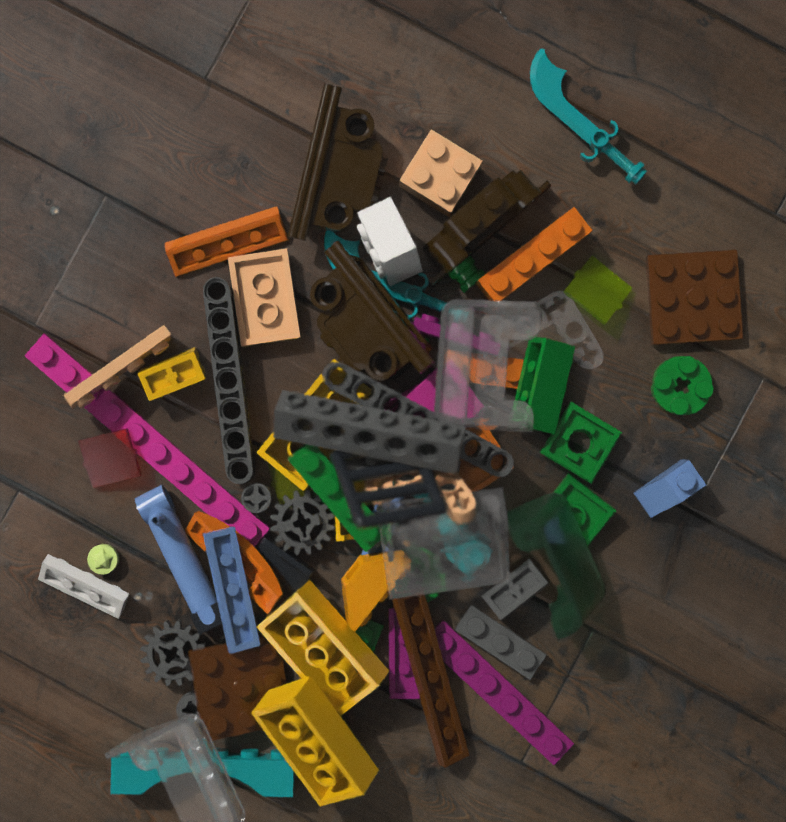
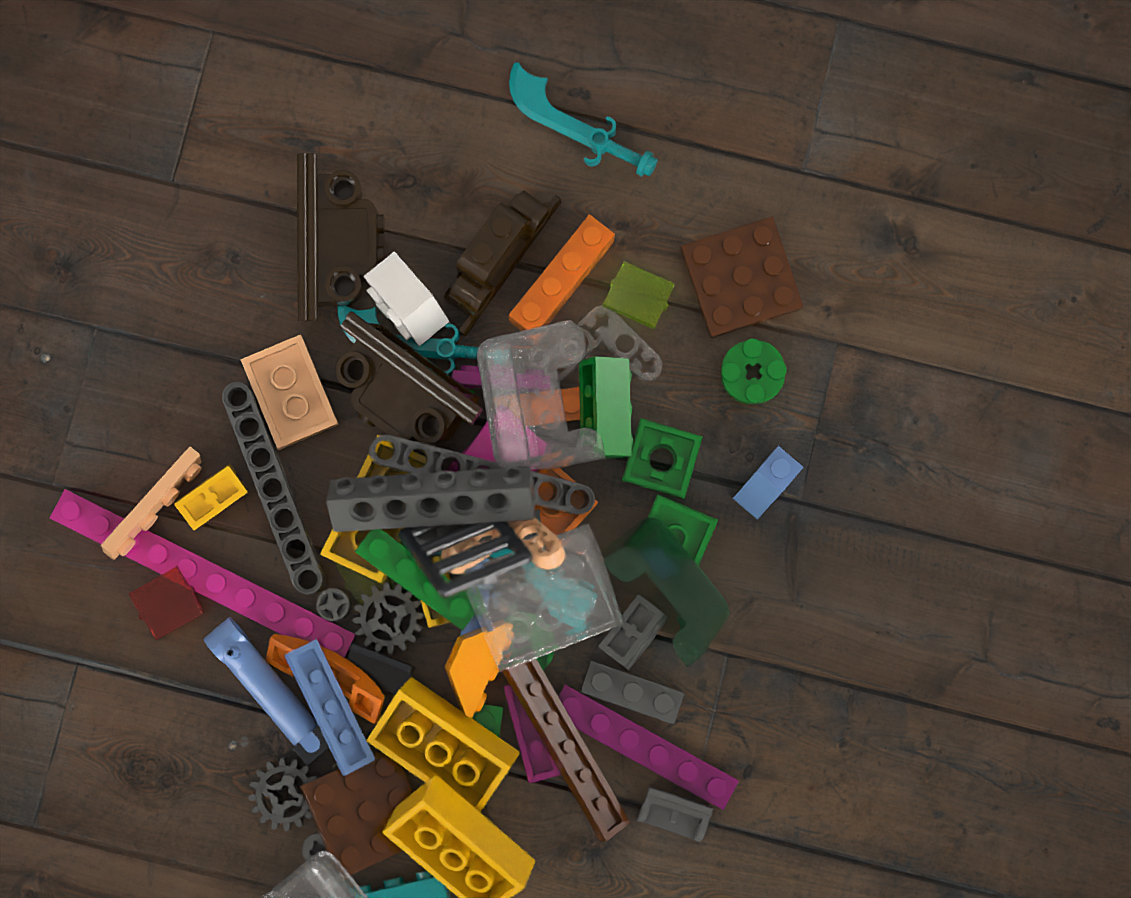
camera: 10 degrees left, 5 degrees down
white plate [38,554,129,619] -> none
yellowish green tile [87,544,119,575] -> none
orange slope [165,206,288,277] -> none
light nougat brick [399,129,483,218] -> none
green wheel [448,256,486,293] -> none
none -> dark grey hinge [637,785,713,842]

